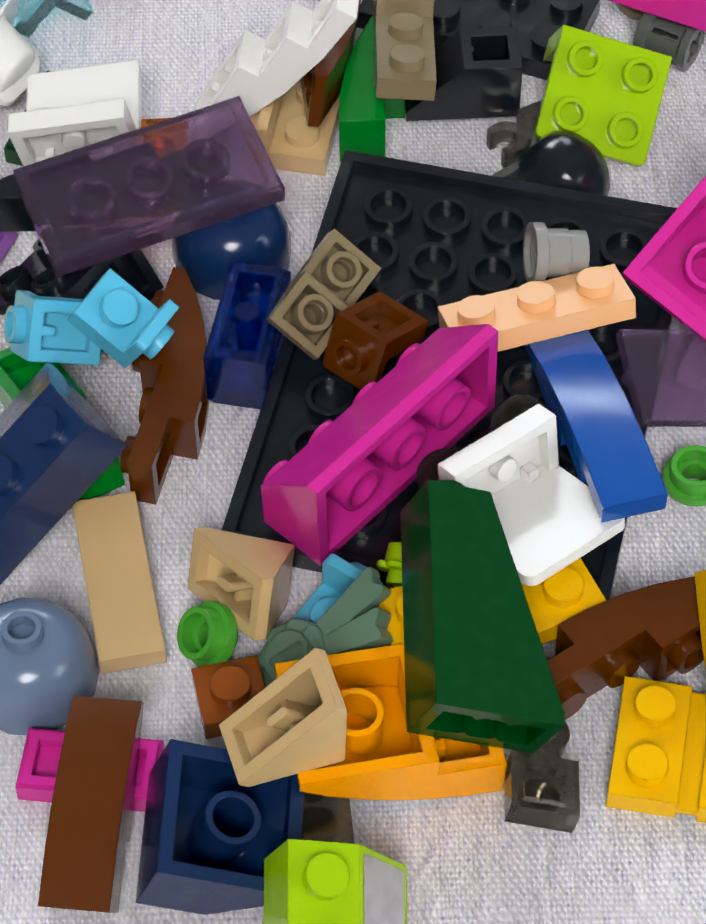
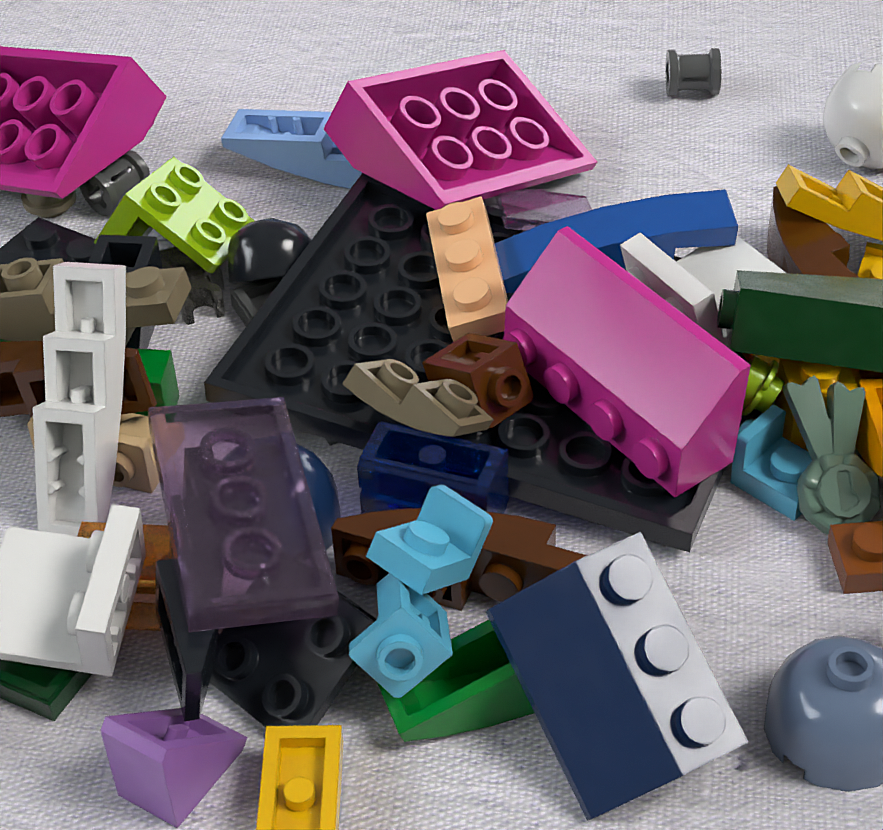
camera: 80 degrees left, 10 degrees down
tan tile [72,491,167,674] -> none
bright green plate [177,601,238,667] -> none
tan slope [187,527,295,641] -> none
light grey piece [523,222,590,282] -> none

